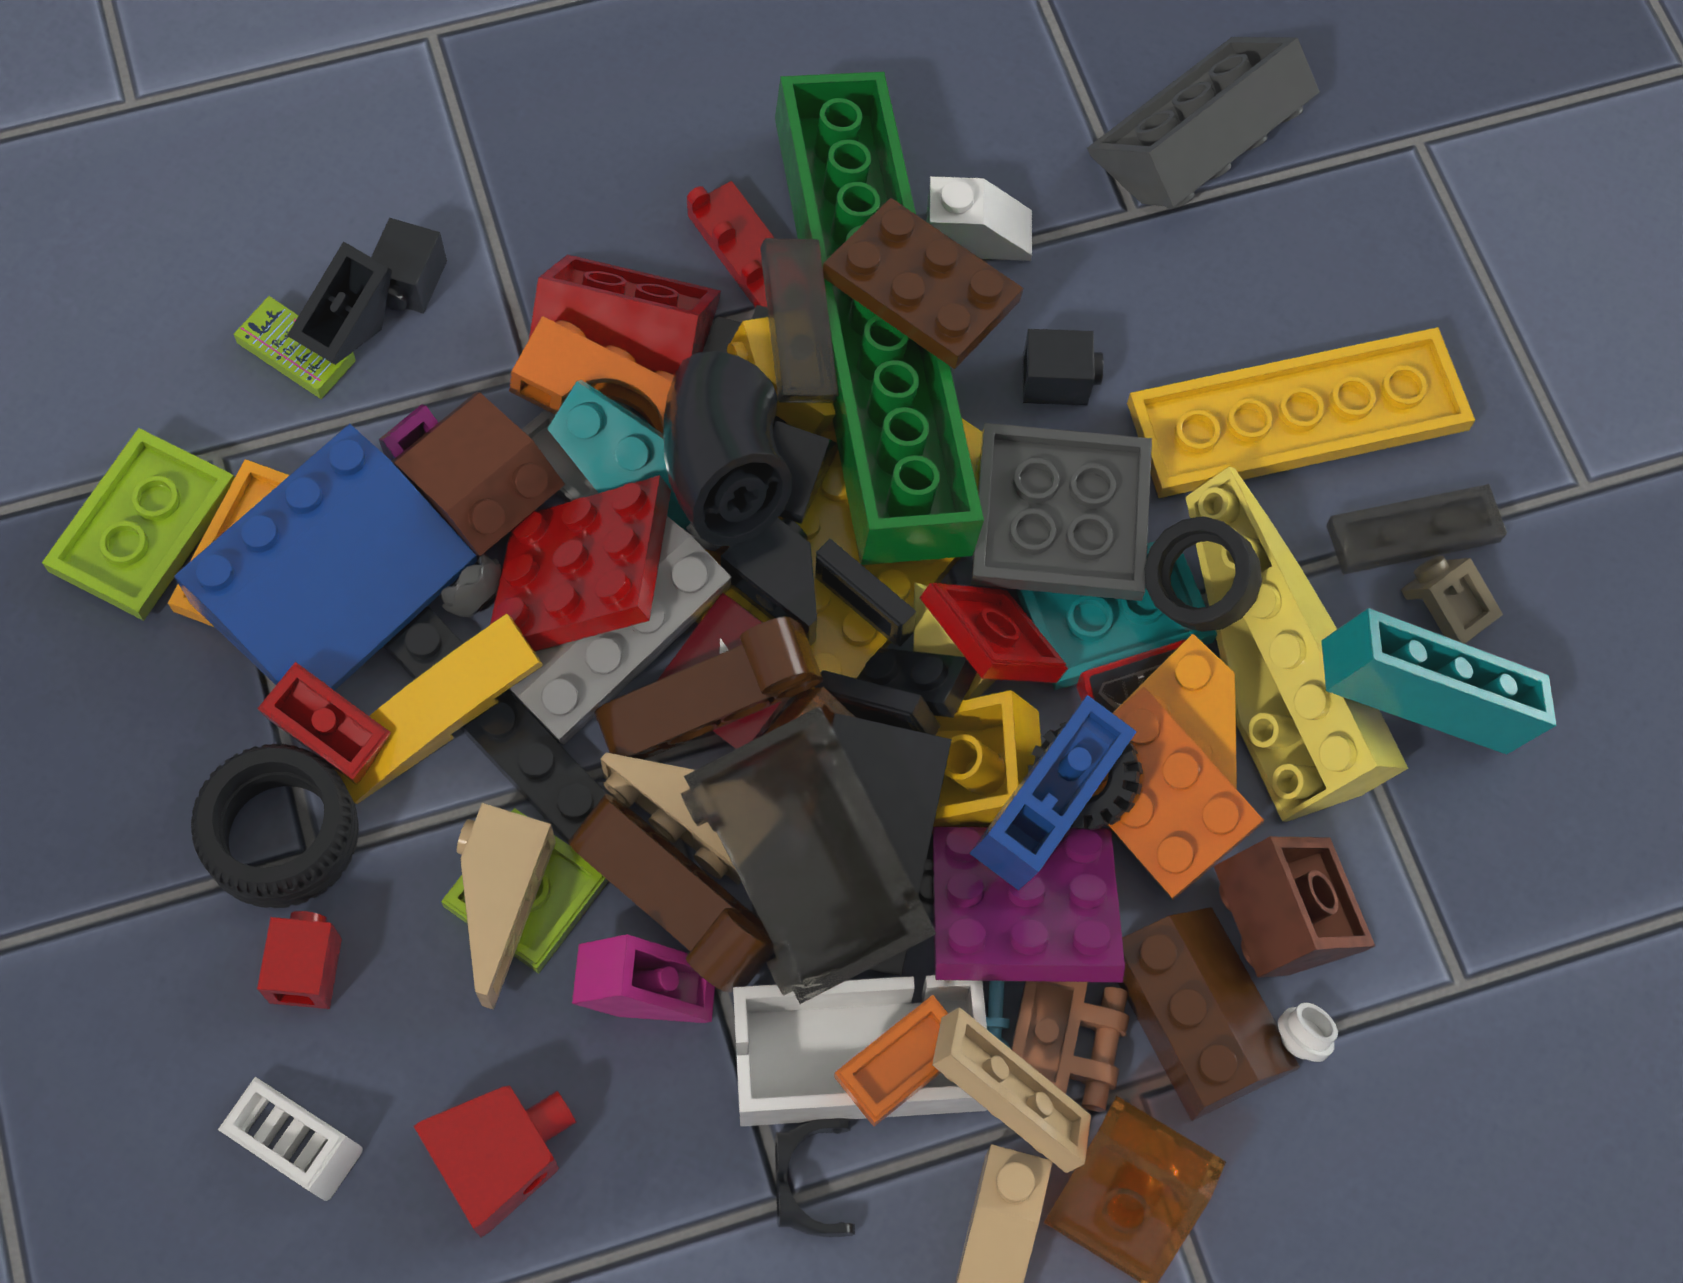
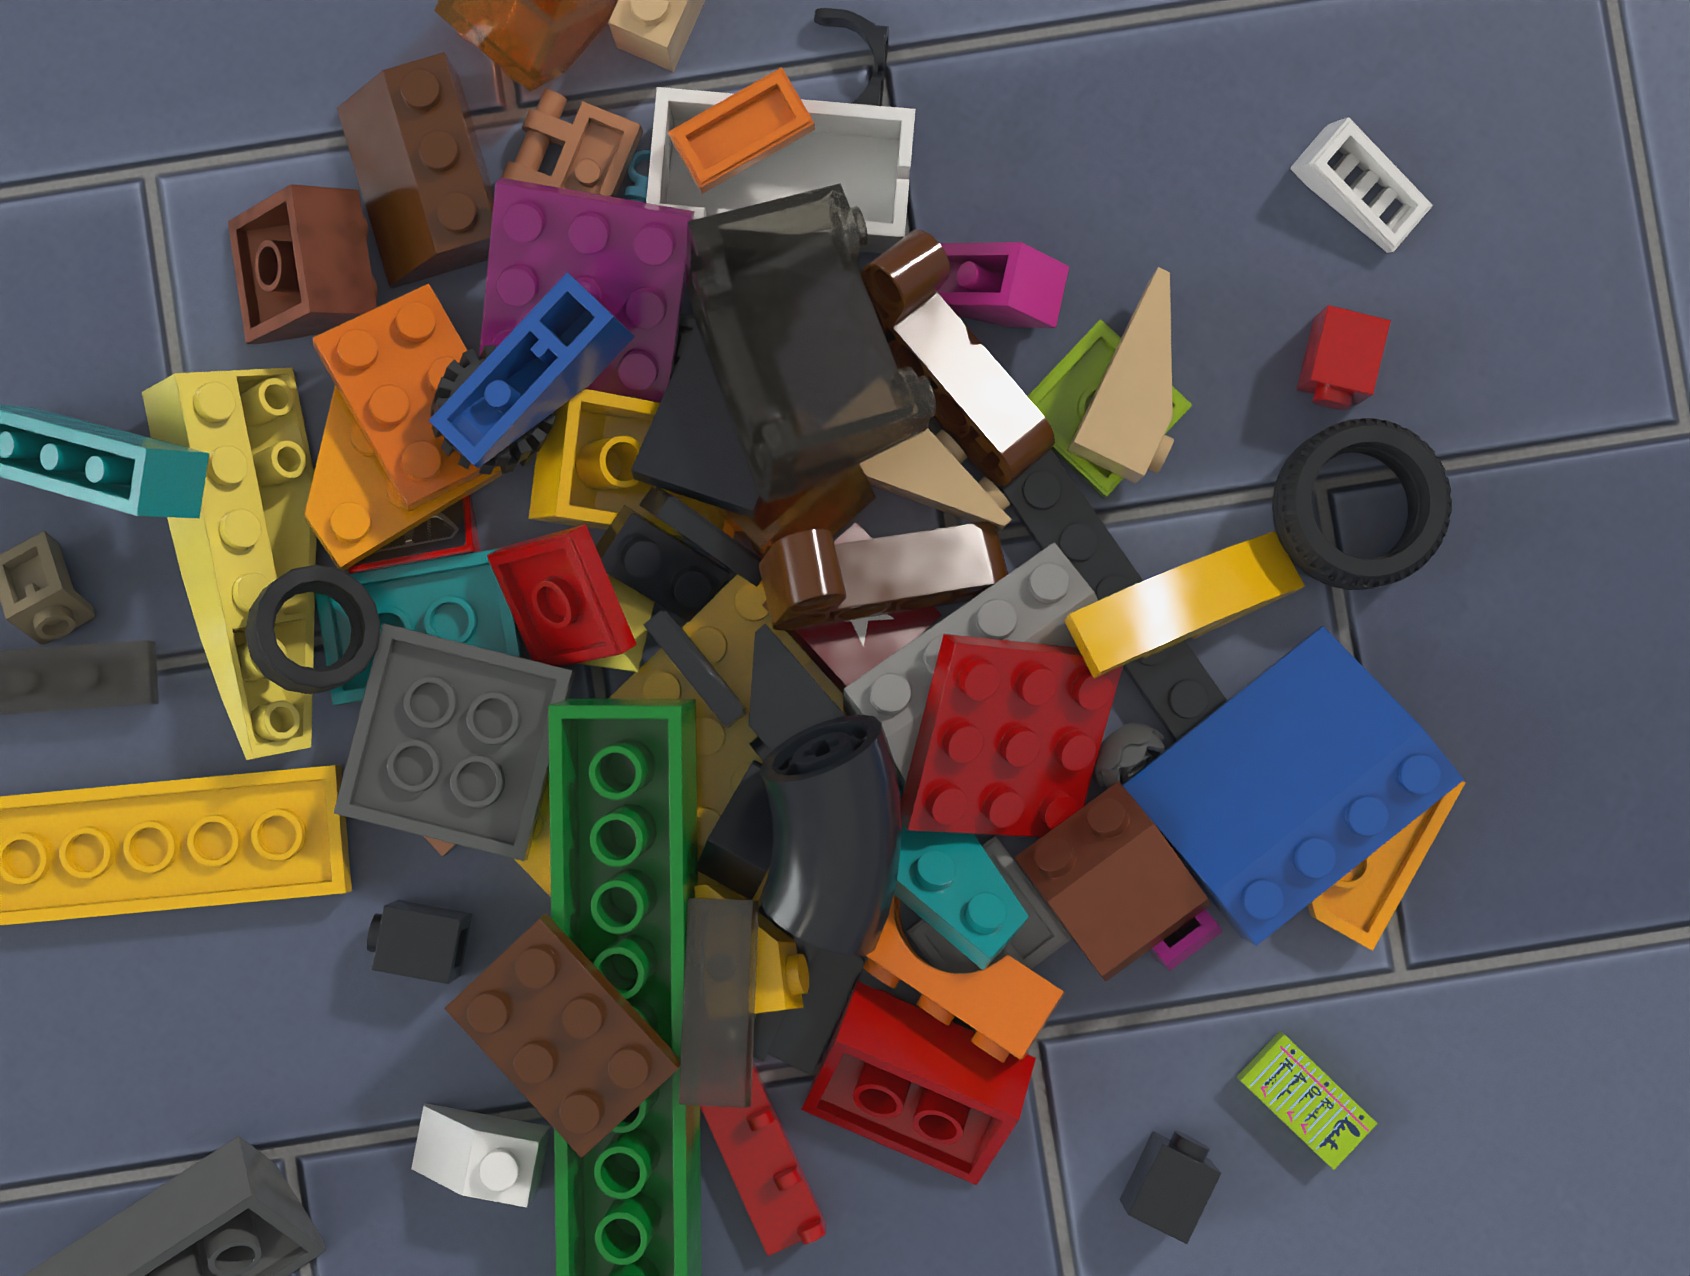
camera: 165 degrees left, 20 degrees up
lime plate [42,428,235,621] -> none
red slope [257,662,391,785] -> none
black slope [287,241,392,365] -> none
red torso [413,1085,577,1238] -> none
tan plate [932,1007,1091,1173] -> none
white plate [1278,1003,1338,1062] -> none

